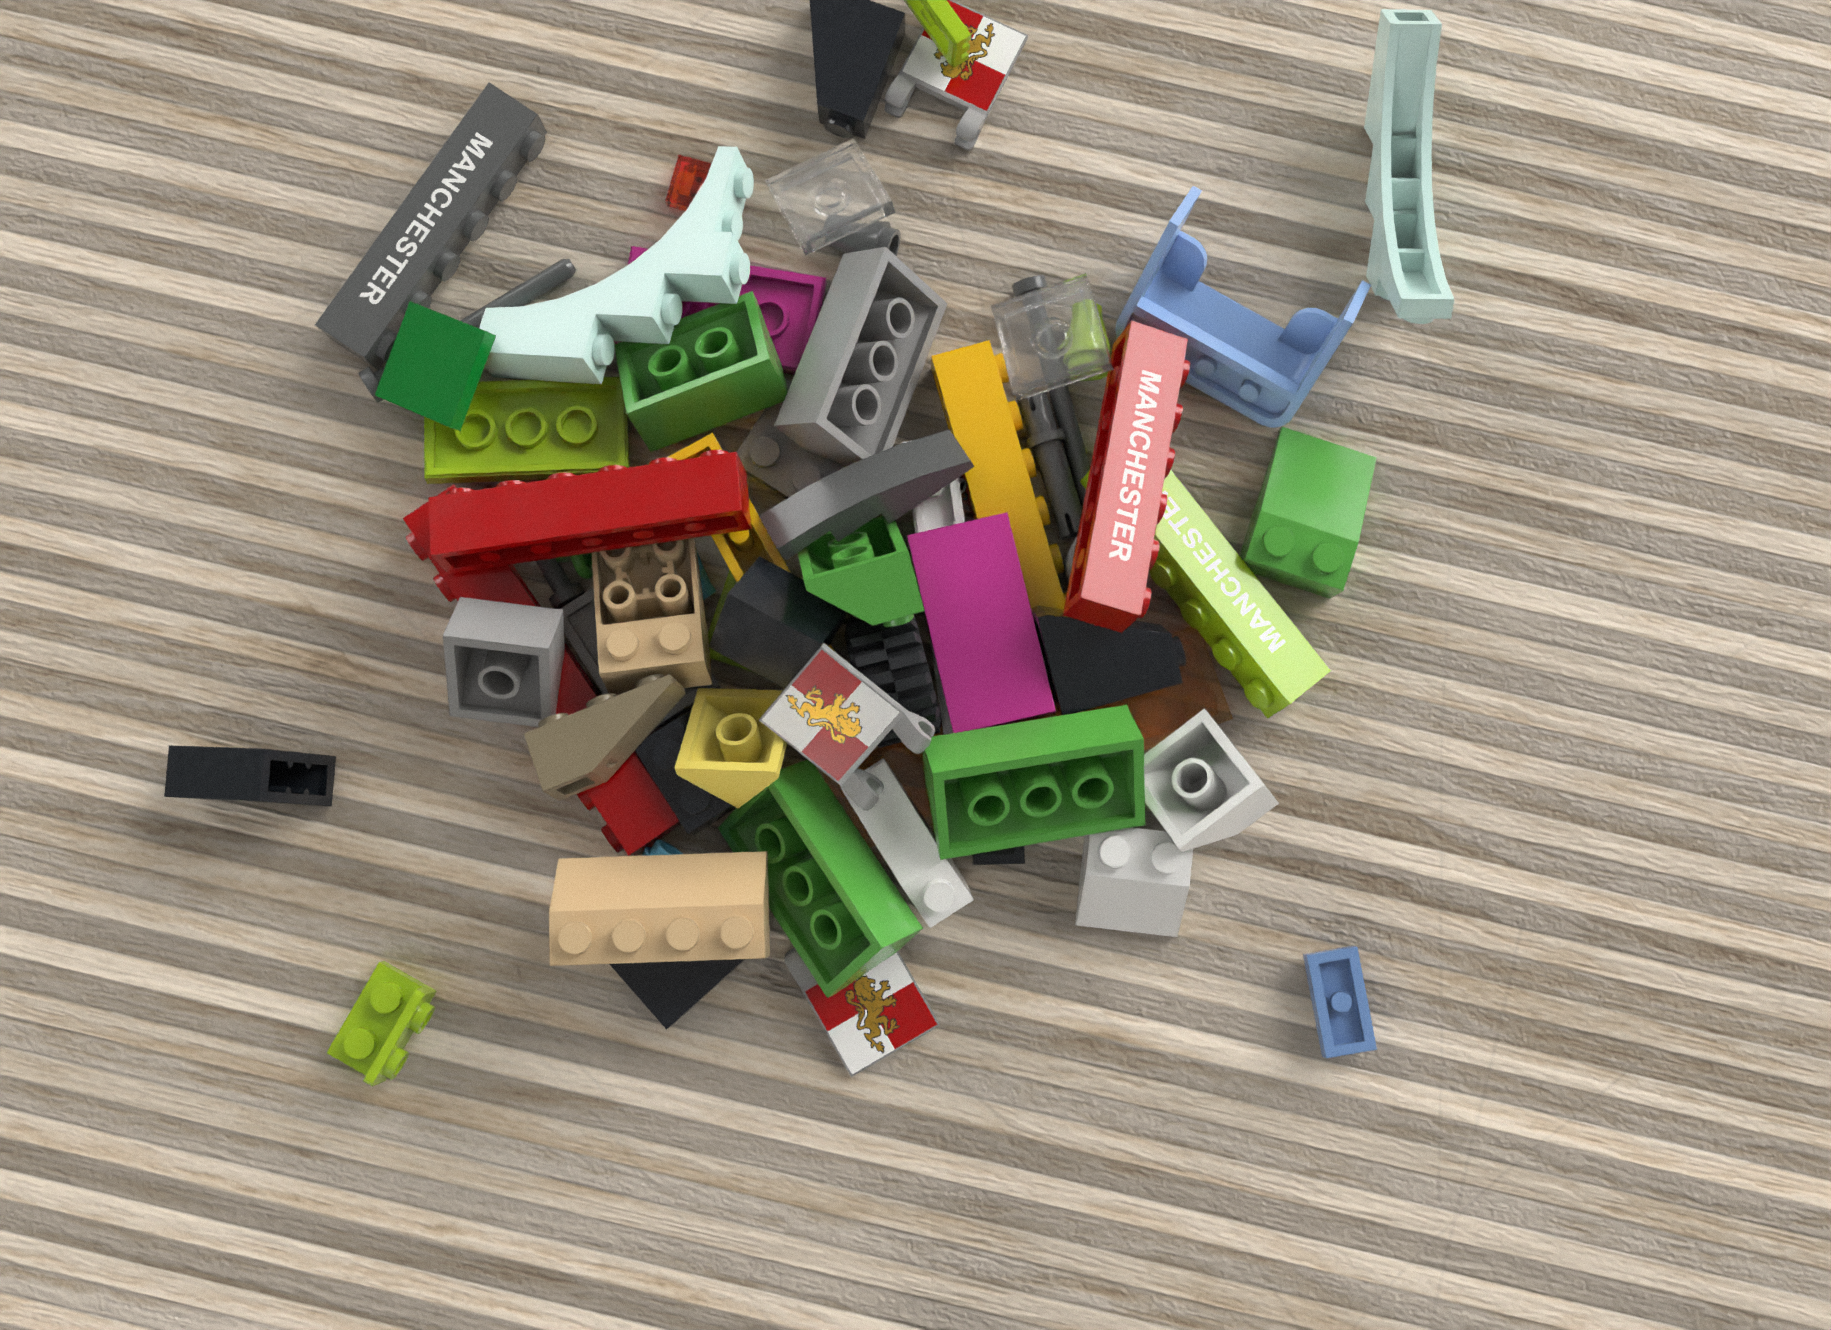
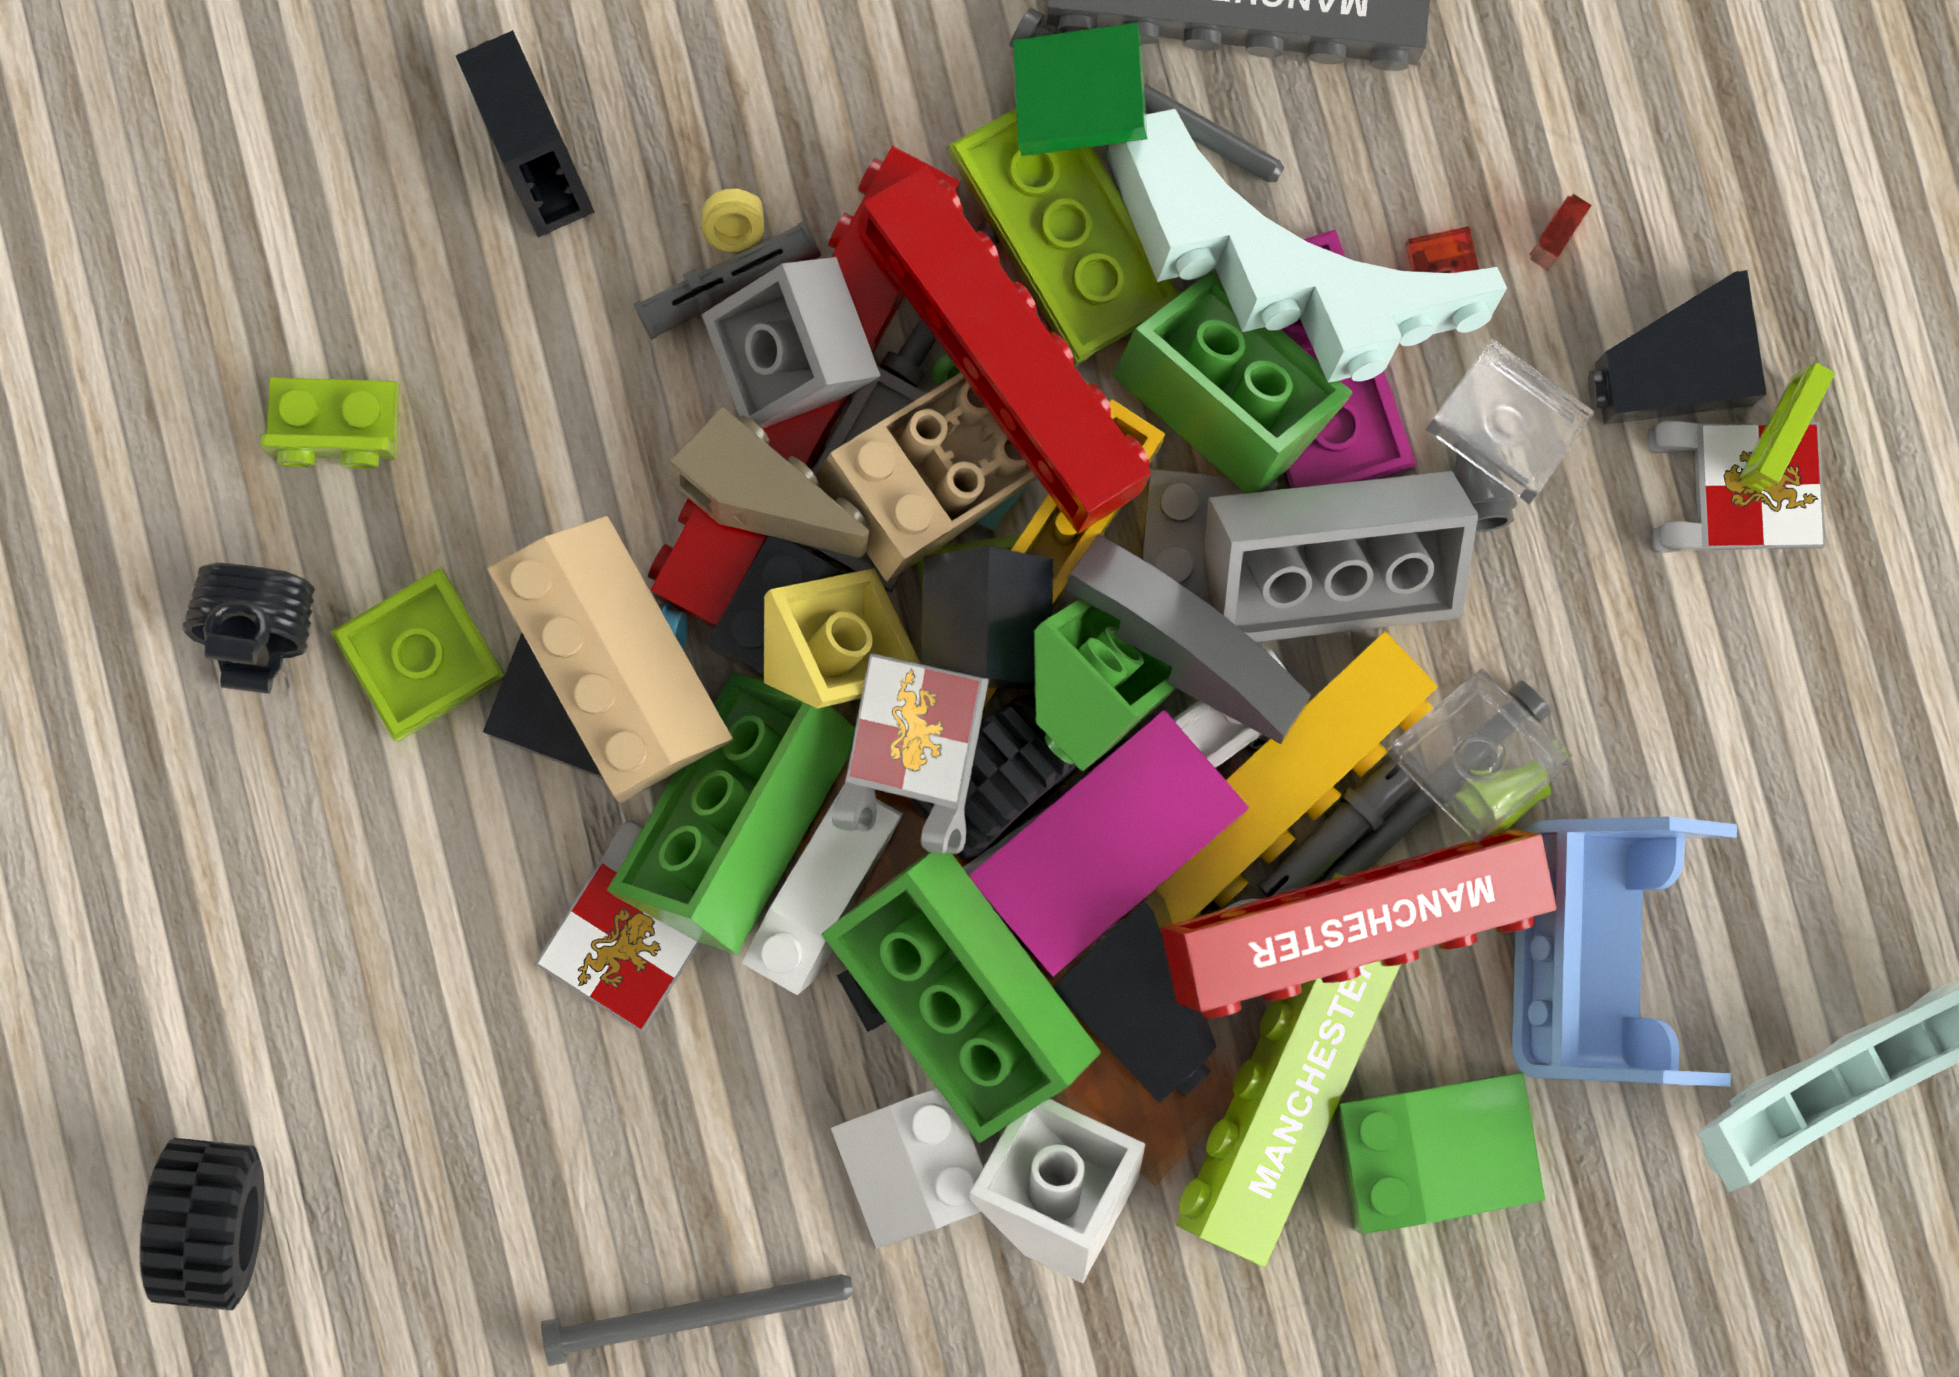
camera: 60 degrees right, 0 degrees up
none -> black piece [182,562,315,694]
none -> lime tile [330,567,505,742]
none -> dark grey bar [541,1274,854,1366]
none -> dark grey pin [634,221,821,340]
none -> light yellow tile [701,189,764,253]
none -> clear red tile [1529,193,1592,271]

